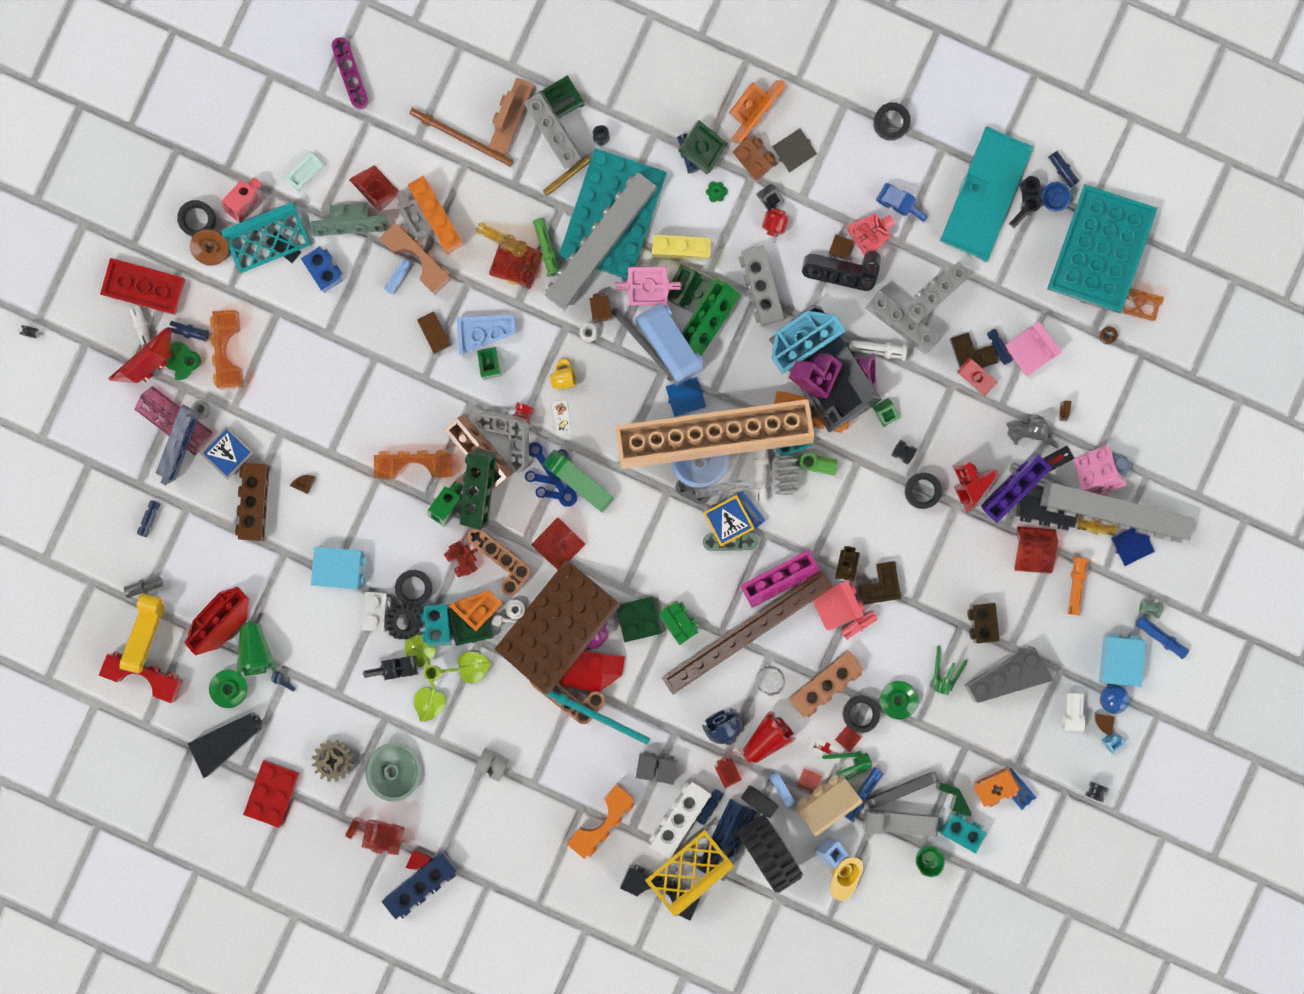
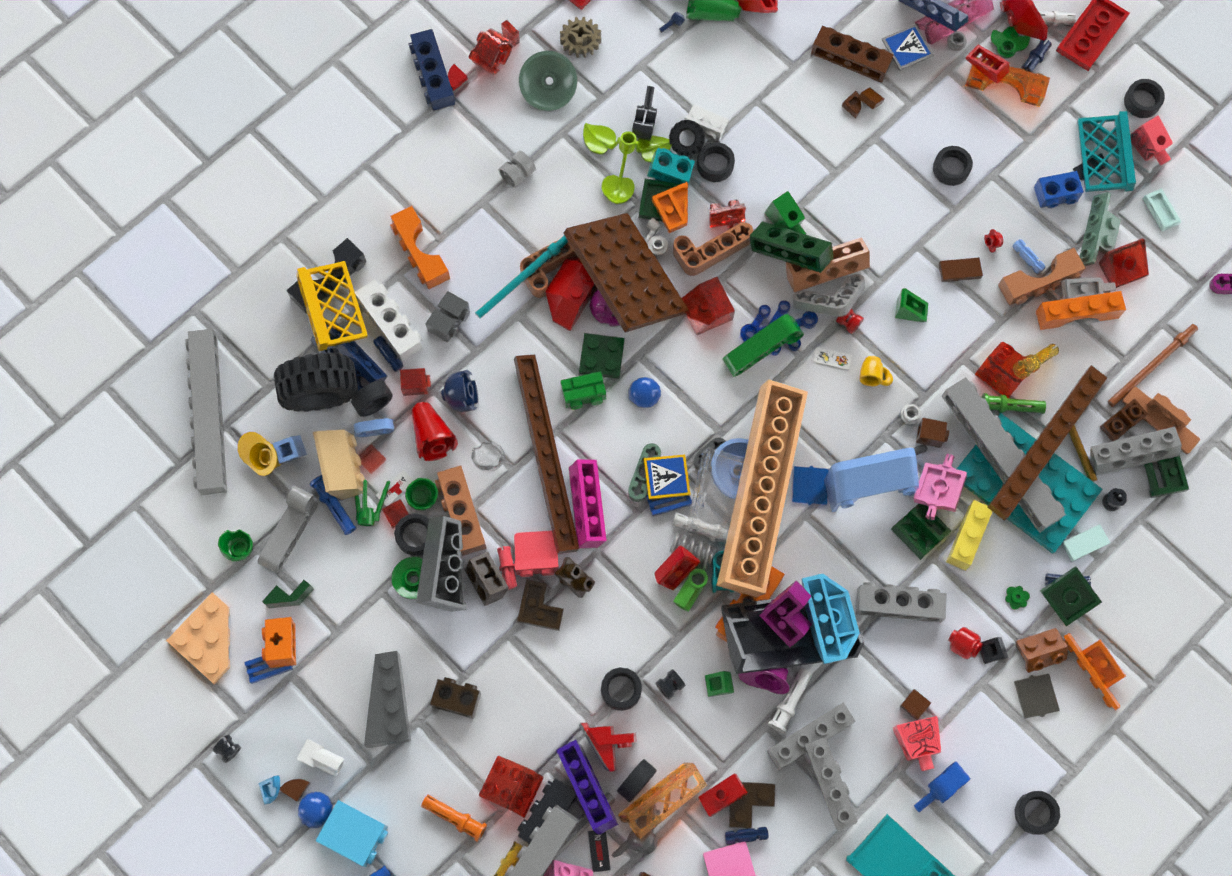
camera: 115 degrees right, 15 degrees down
dark orange dish [190,229,229,265] -> none
medium azure brick [311,547,366,589] -> none
clear orange arch [374,450,453,479] -> none
light blue wing [457,314,516,356] -> none
green brick [682,279,741,357] -> none
black beam [802,251,881,291] -> none
dark grey beam [866,771,939,809] -> none
green plant [932,646,967,695] -> none
teal brick [939,812,987,854] -> none
none -> light nougat plate [166,592,230,684]
none -> light grey brick [185,329,227,495]
none -> green hair [405,478,438,511]
none -> dark grey wedge [416,516,466,612]
none -> dark brown brick [464,552,509,606]
none -> black tyre [617,759,657,803]
none -> clear orange fence [618,763,707,839]
none -> blue hair [628,377,661,408]
none -> red slope [654,545,700,591]
none -> reddish brown tile [858,87,885,109]
none -> black tyre [933,146,973,186]
none -> red slope [966,44,1010,84]
none -> red plate [984,229,1004,253]
none -> reddish brown plate [987,365,1107,521]
none -> light aqua tile [1062,524,1110,562]
none -> reddish brown slope [1100,399,1148,441]

